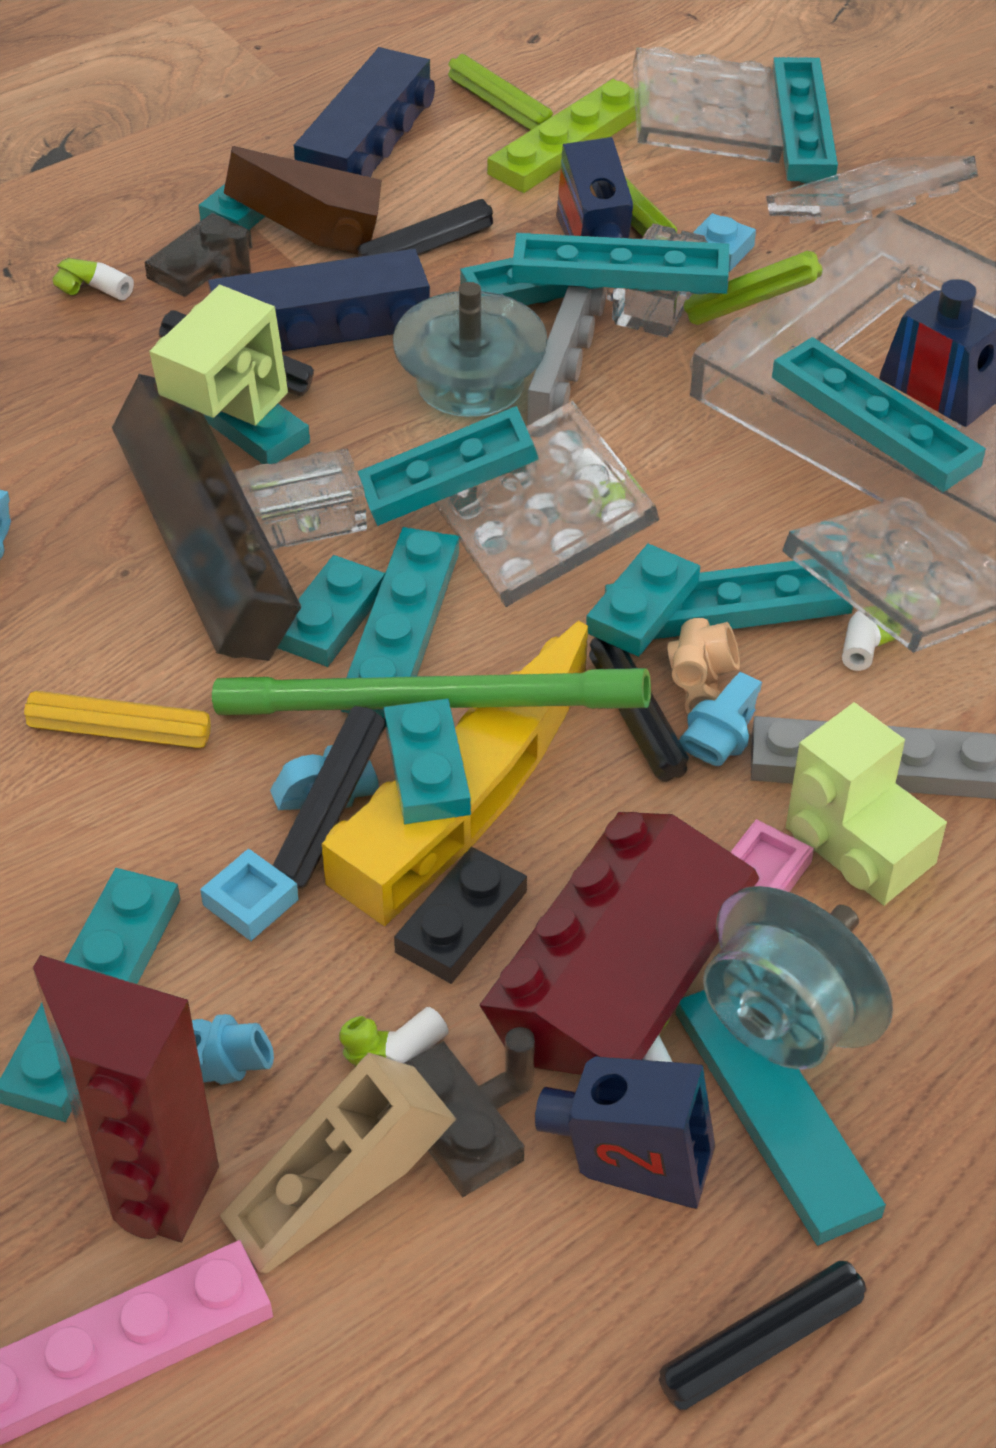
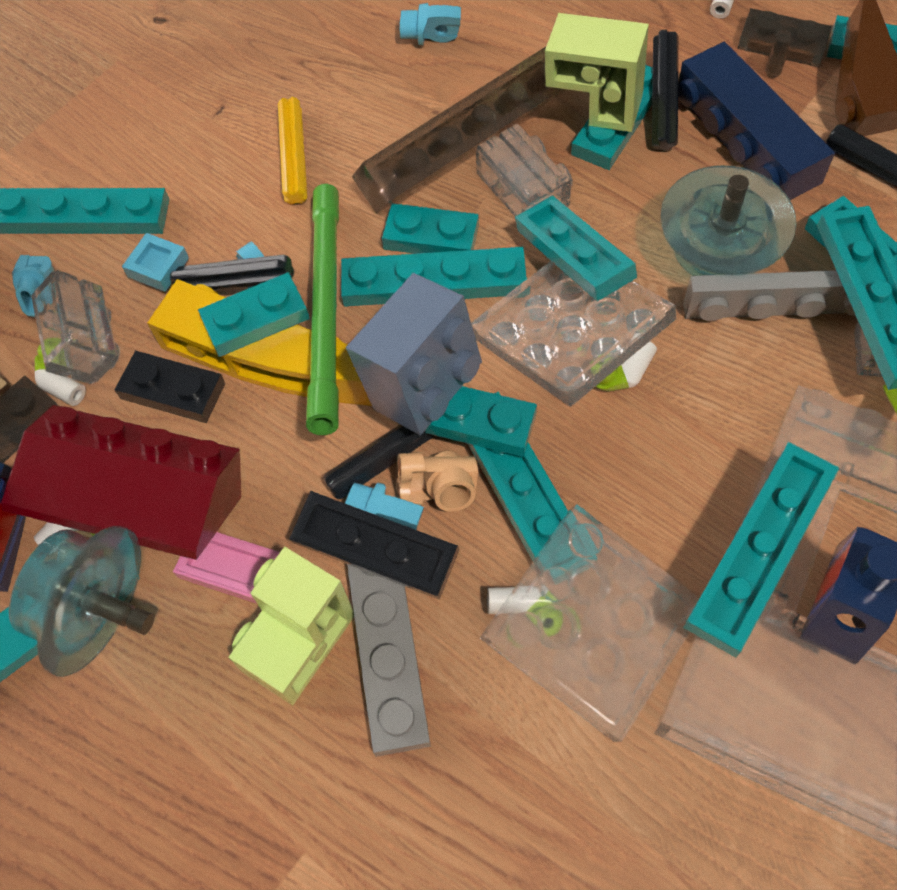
camera: 80 degrees right, 15 degrees up
none -> clear brick [31,270,120,384]
none -> black tile [289,491,460,600]
none -> sand blue brick [346,273,482,436]

